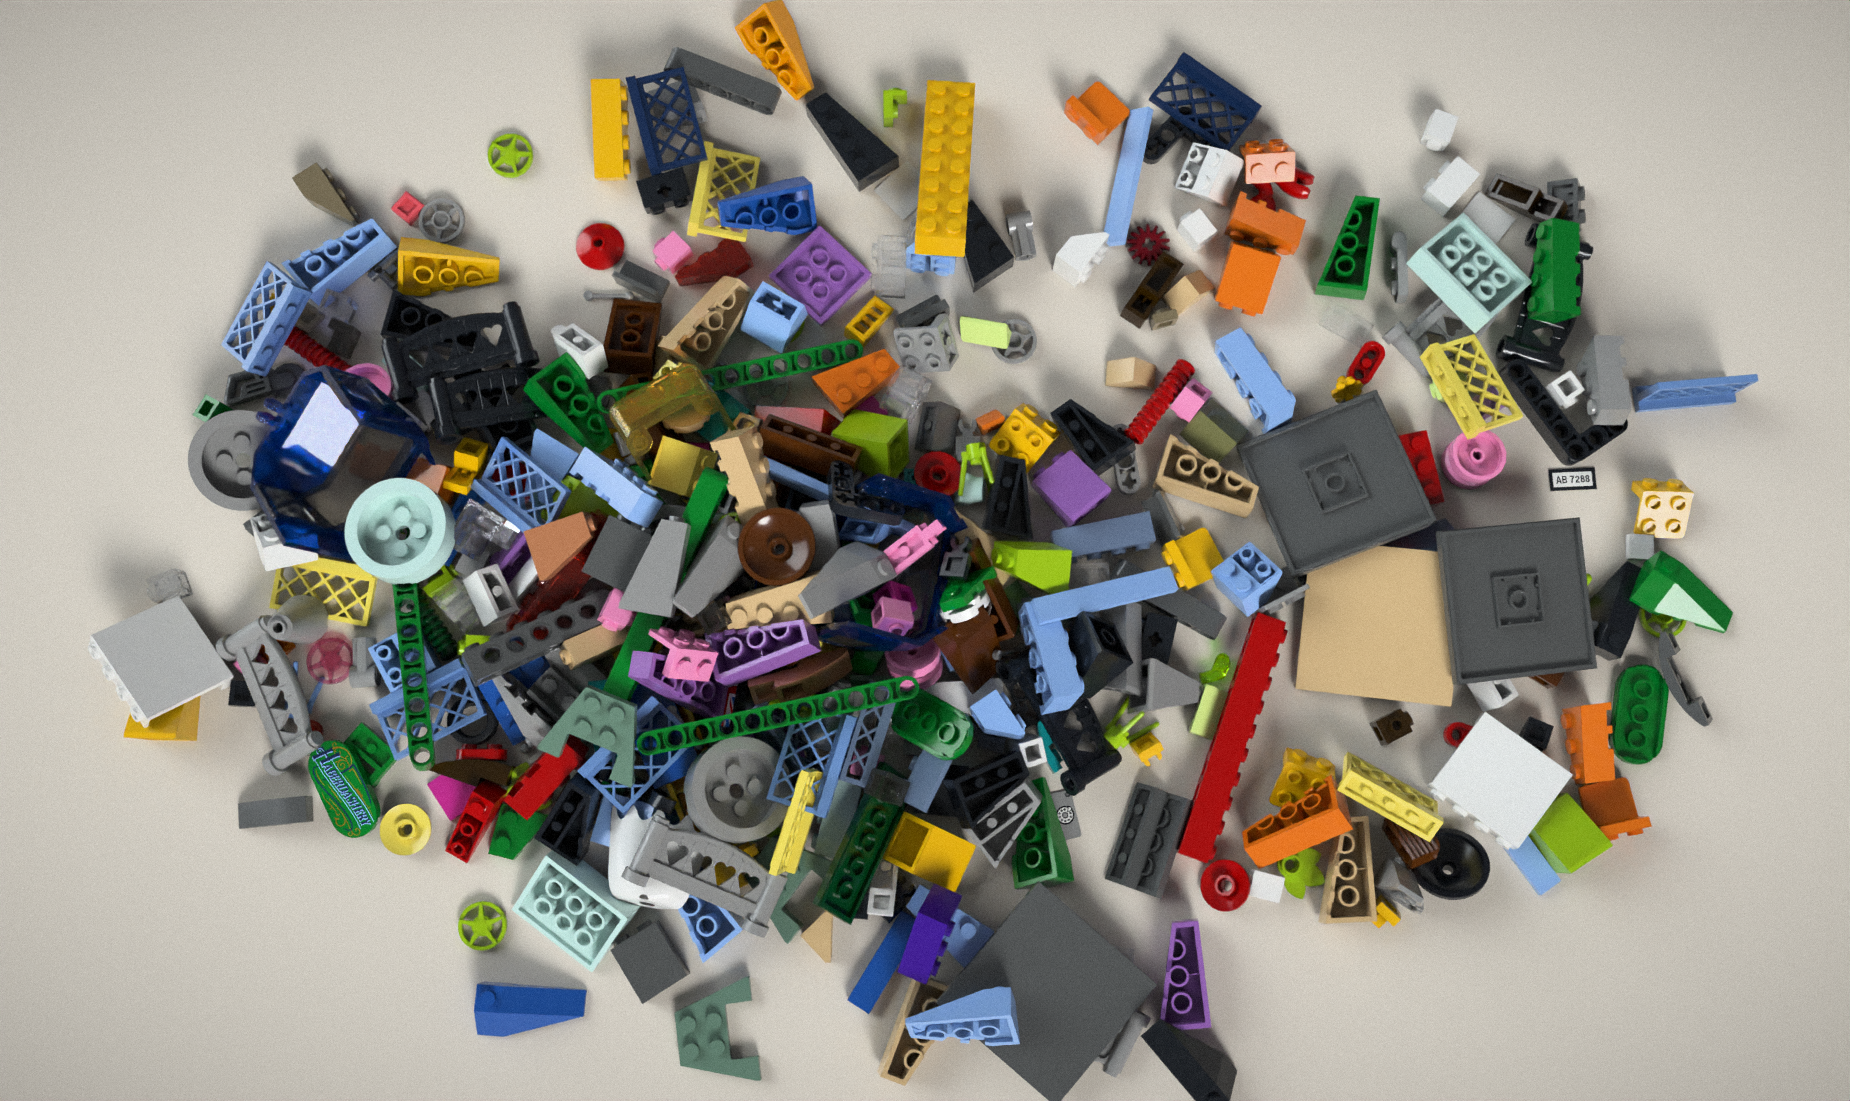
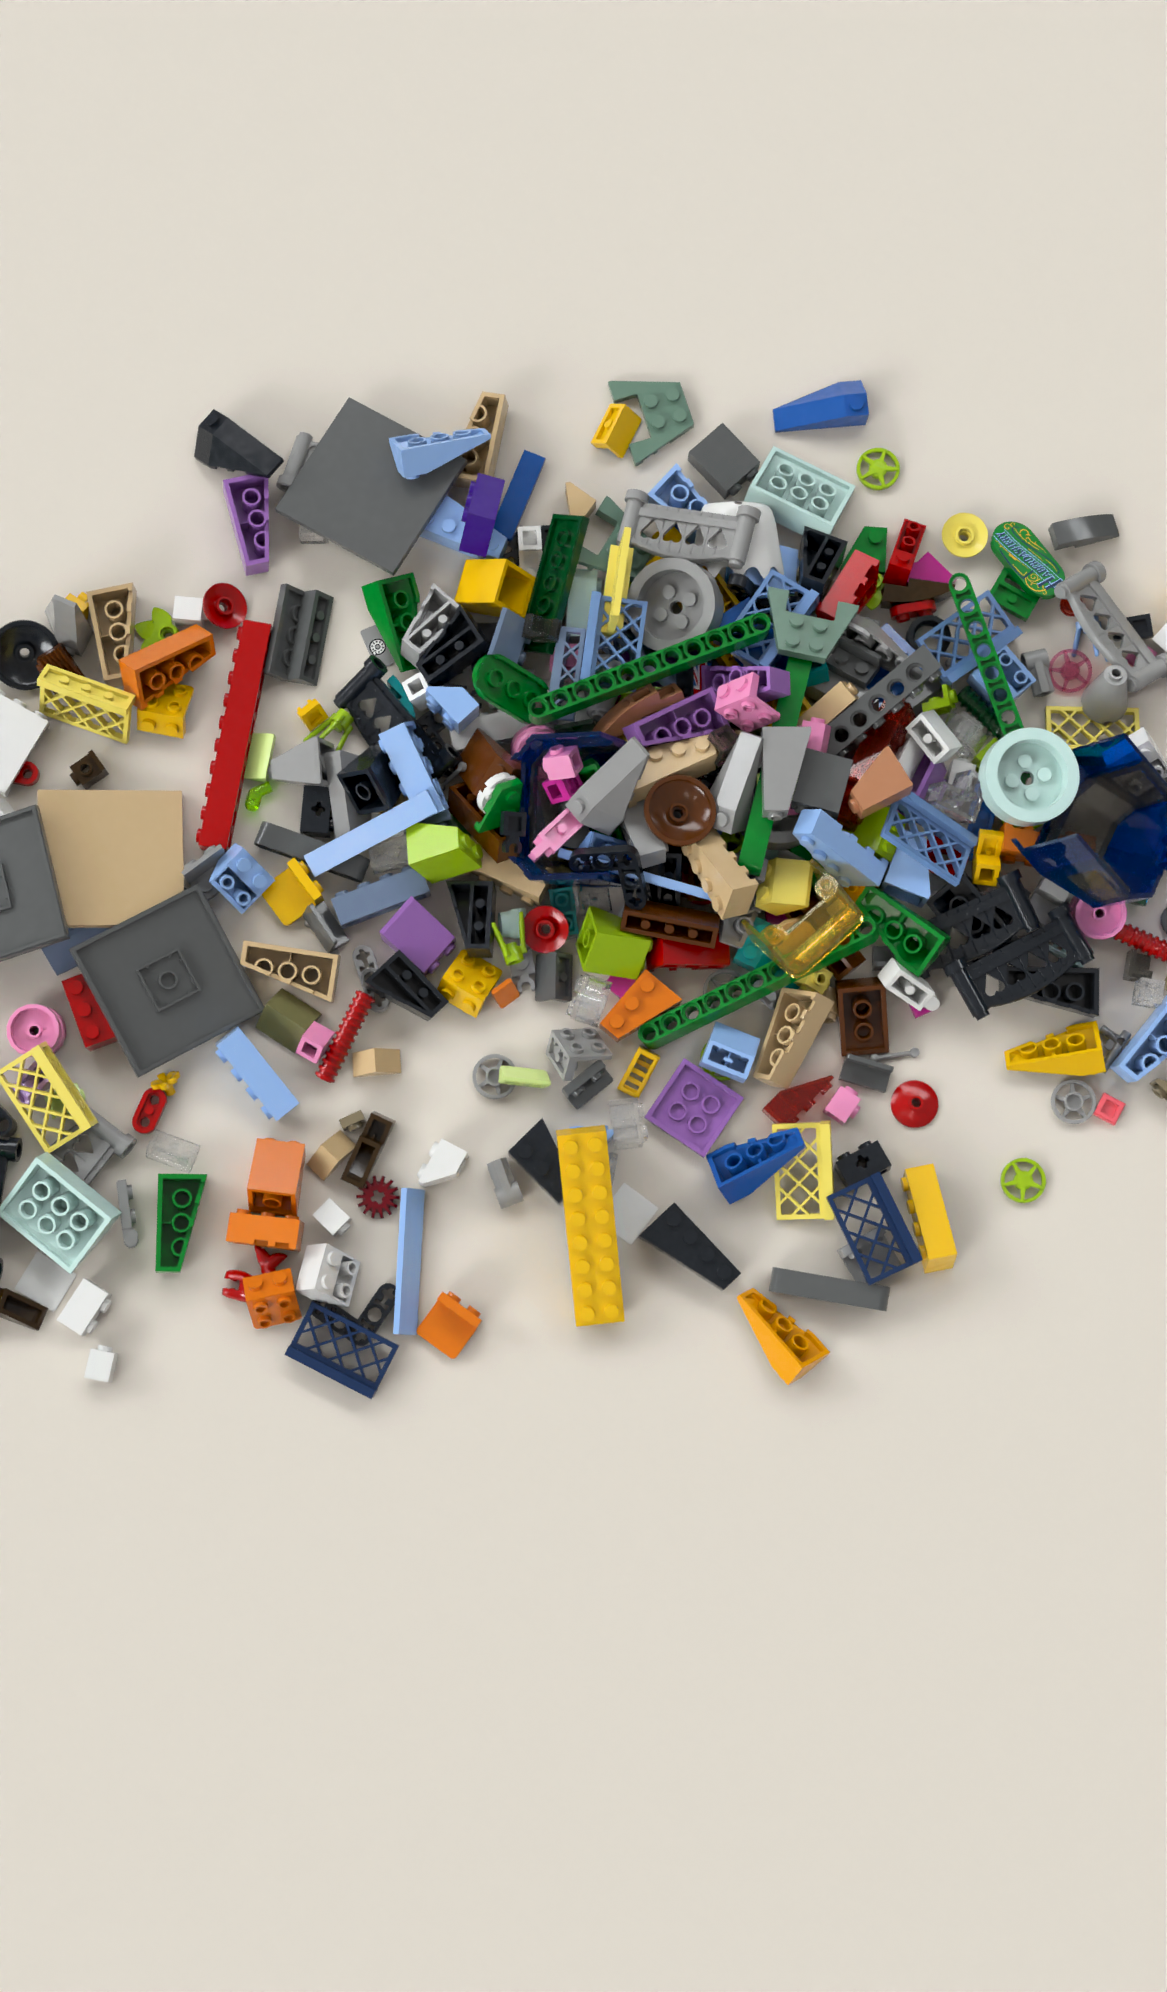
camera: 165 degrees right, 0 degrees up
lime bracket [883,88,907,127] -> none
none -> yellow panel [591,404,641,458]

